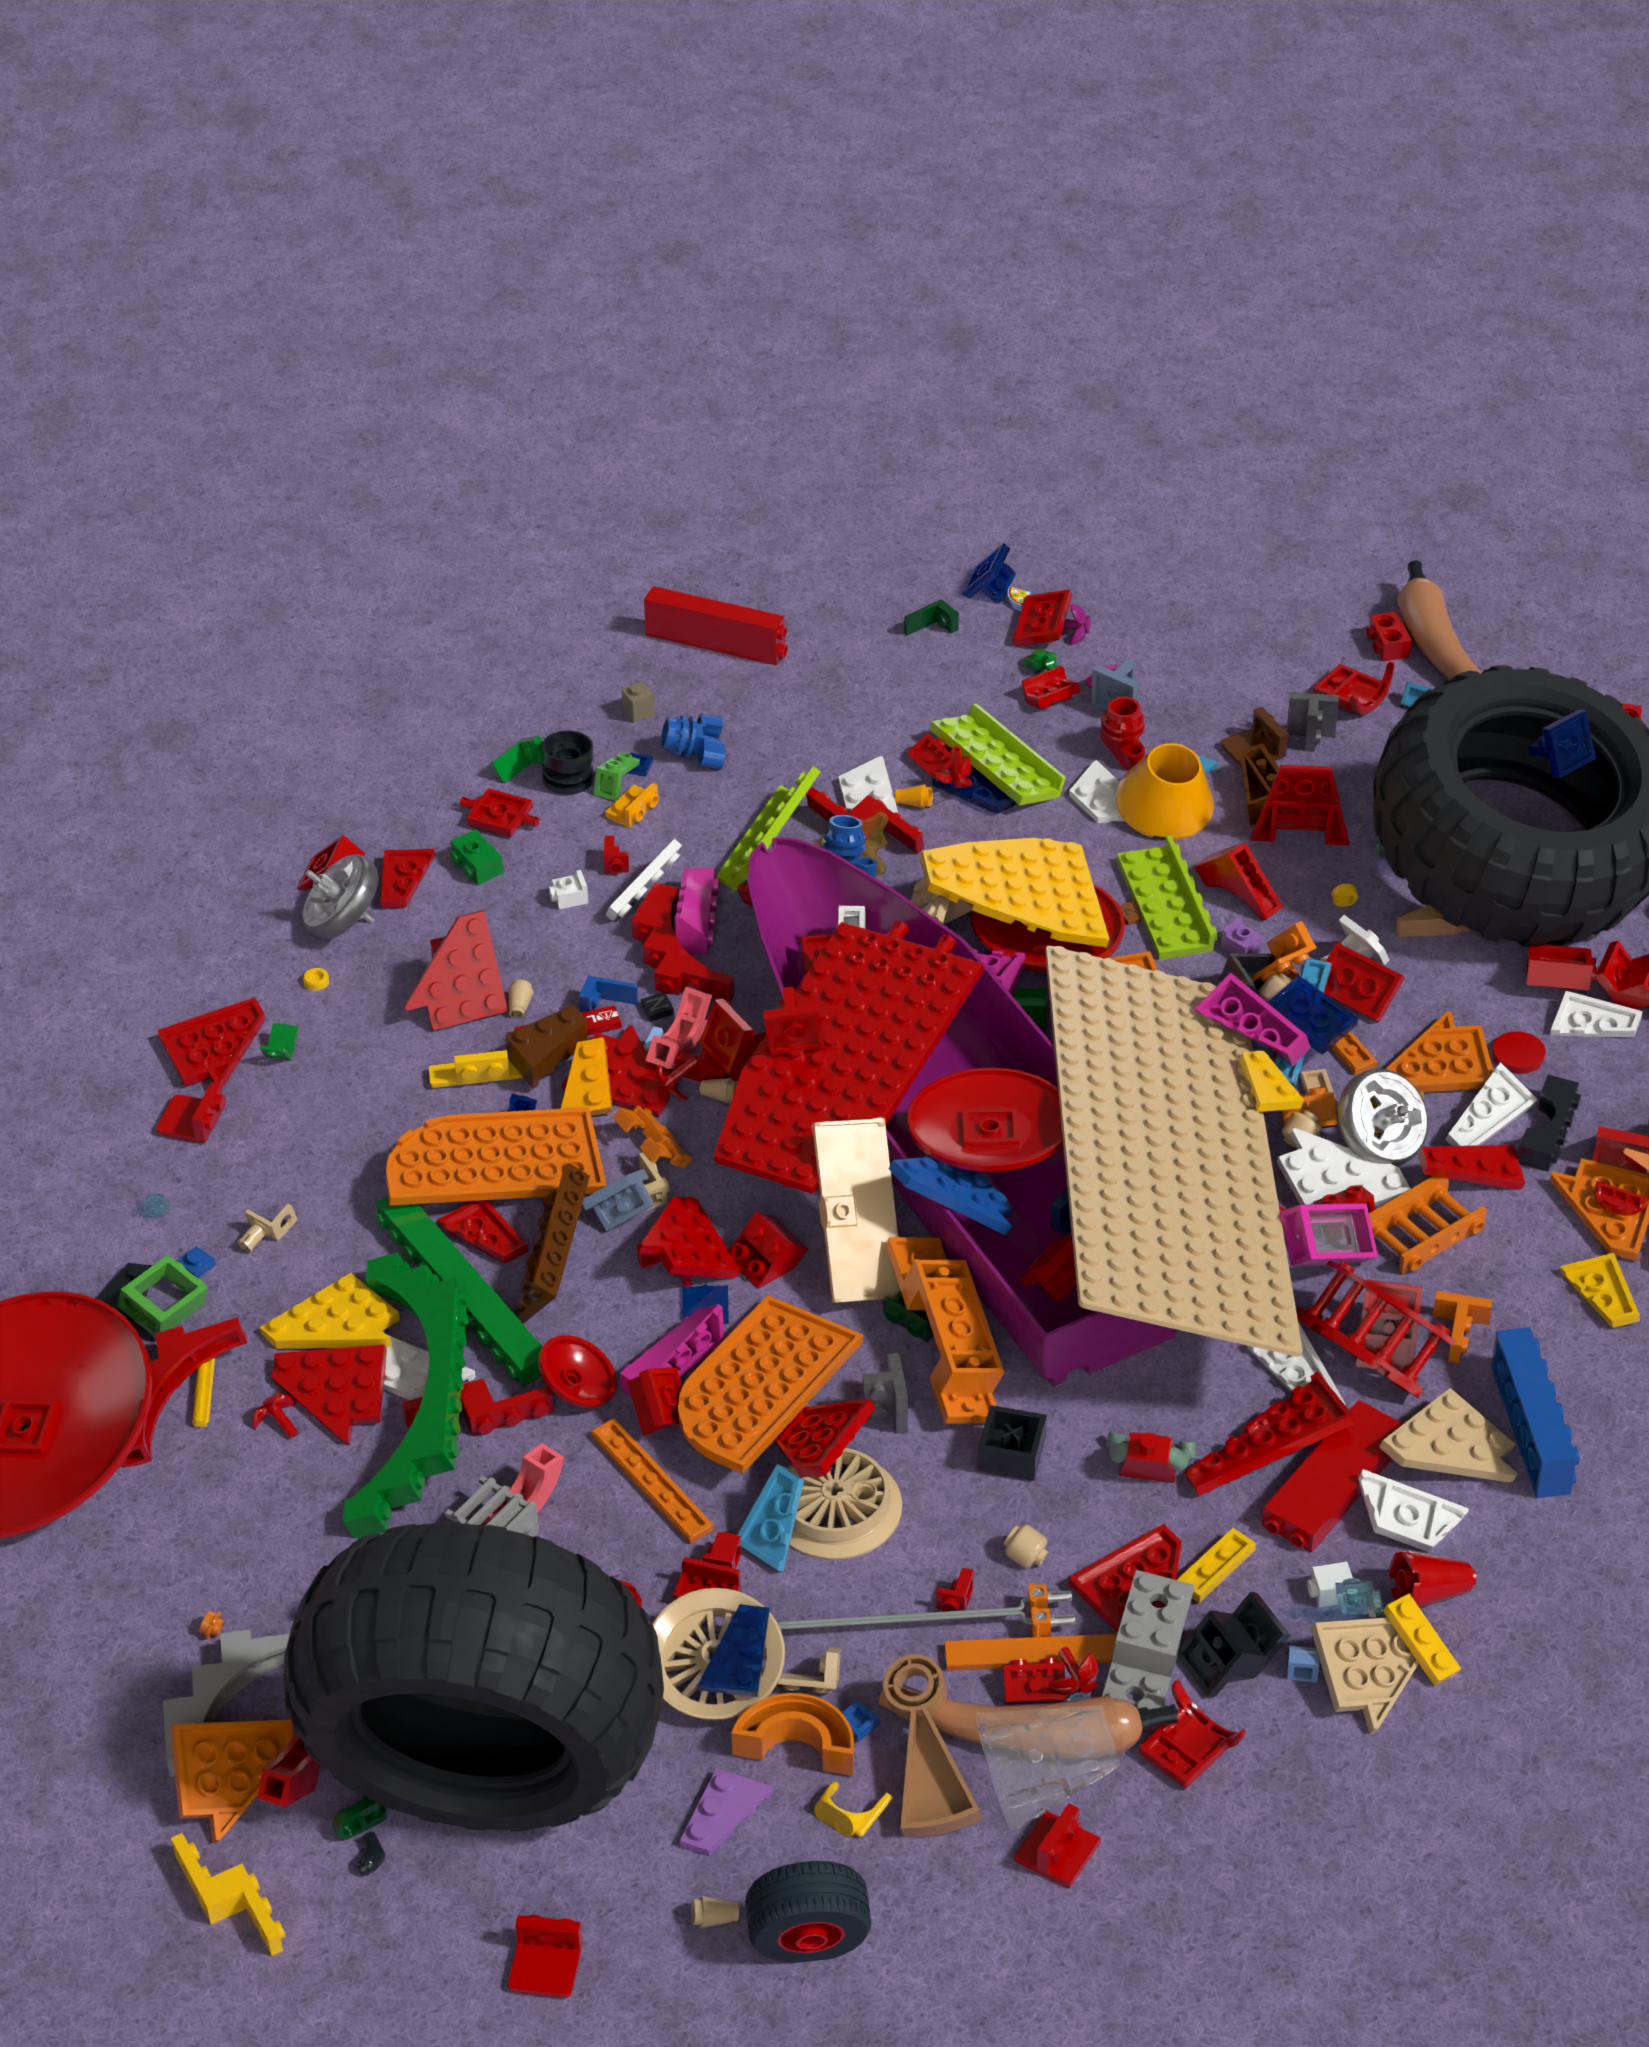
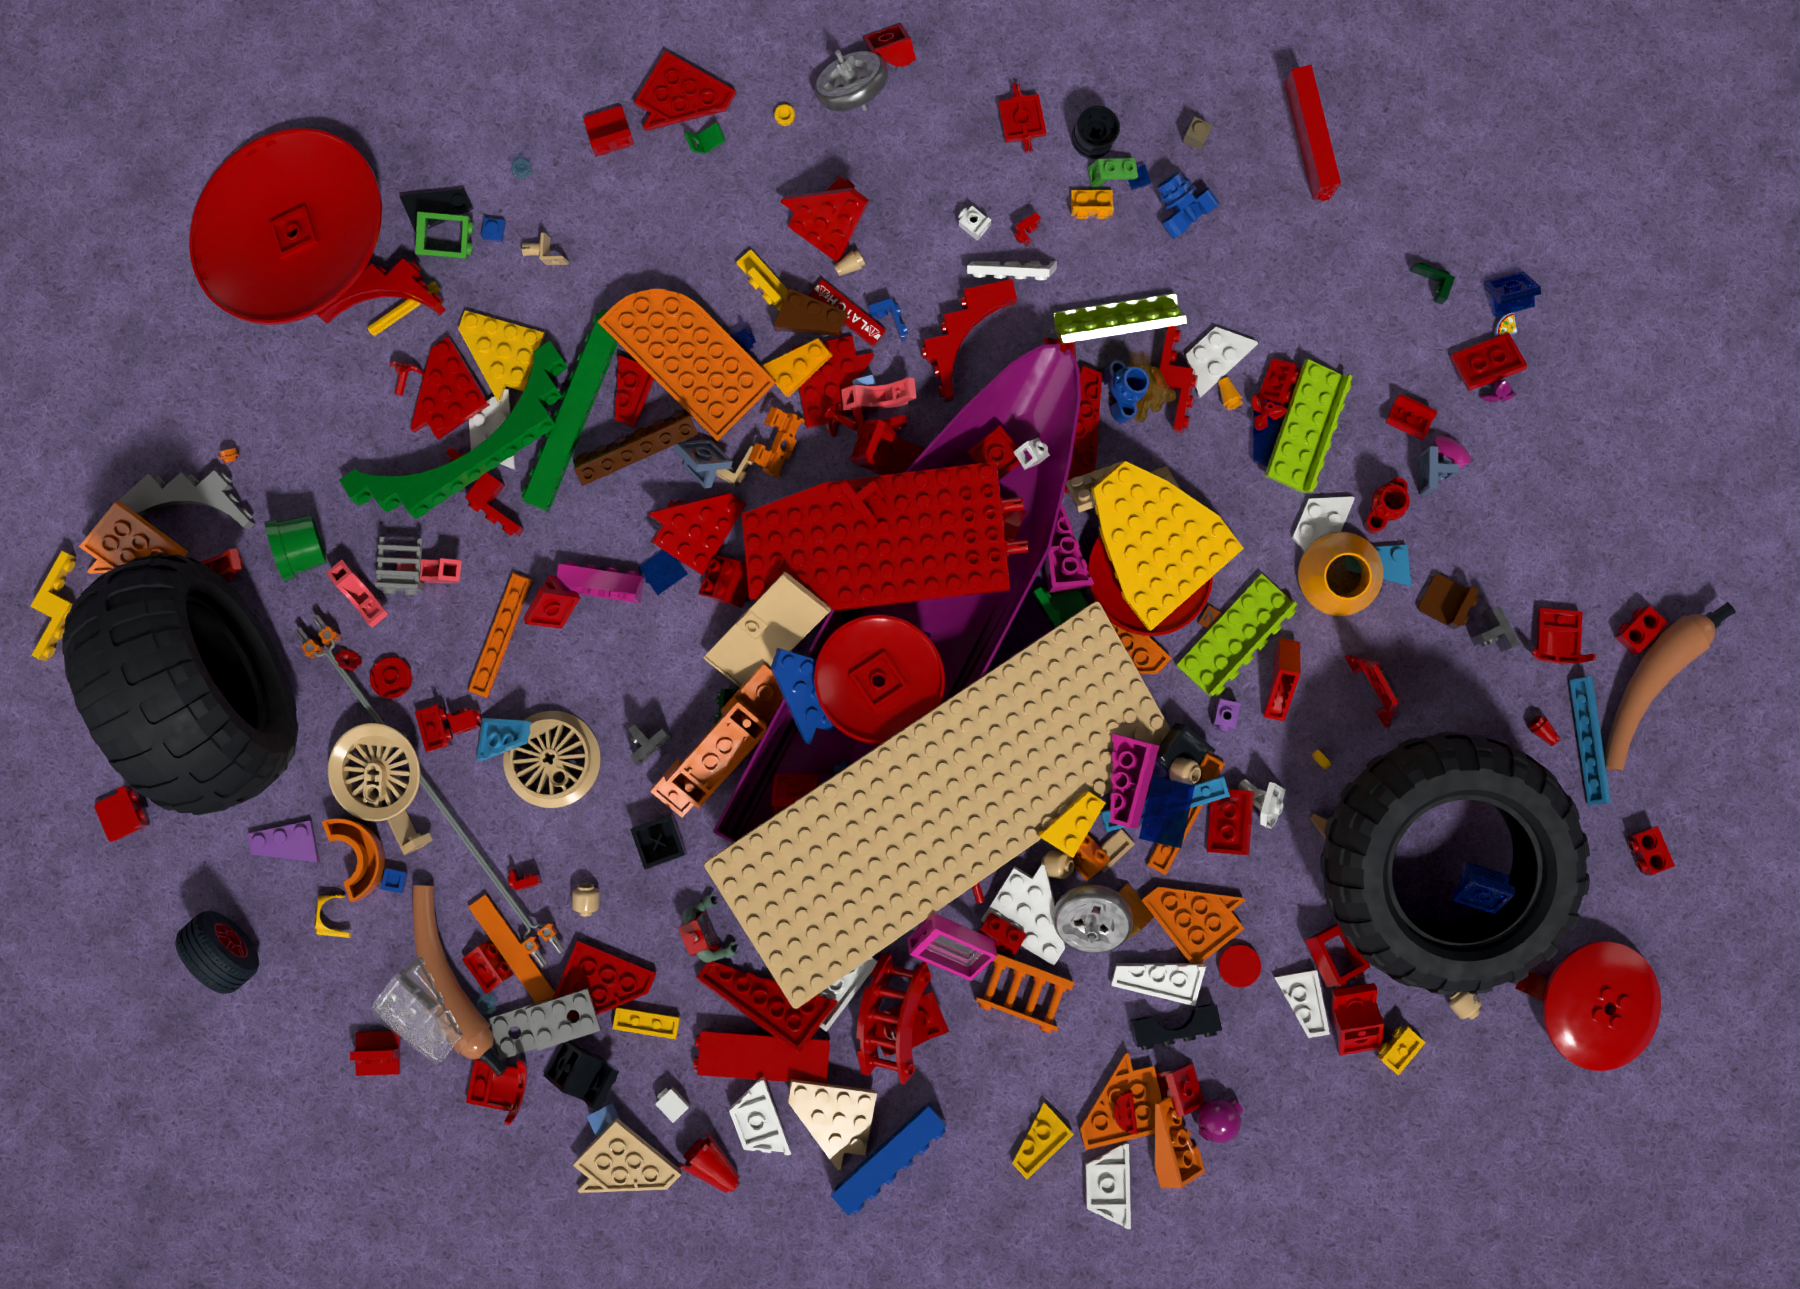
camera: 55 degrees right, 40 degrees up
red wing [381,848,435,908] -> none
green brick [450,830,504,885] -> none
green bracket [491,735,543,783] -> none
red dish [538,1335,617,1408] -> none
black tile [641,992,674,1022] -> none
dark pink wedge [675,868,719,954] -> none
orange plate [678,1295,863,1474] -> none
tan cone [691,1896,739,1928] -> none
clear blue wing [697,1604,770,1697] -> none
tan cone [700,1077,738,1104] -> none
red wing [773,1399,875,1478] -> none
medium nougat piece [883,1654,983,1837] -> none
green plate [1023,649,1059,671] -> none
red plant [1049,1647,1098,1696] -> none
reddish brown wedge [1240,743,1279,825] -> none
orange bracket [1250,921,1316,982] -> none
clear light blue bracket [1335,1578,1384,1619] -> none
yellow plate [1382,1594,1461,1686] -> none
red wing [1418,1145,1526,1190] -> none
orange bracket [1433,1291,1493,1363] -> none

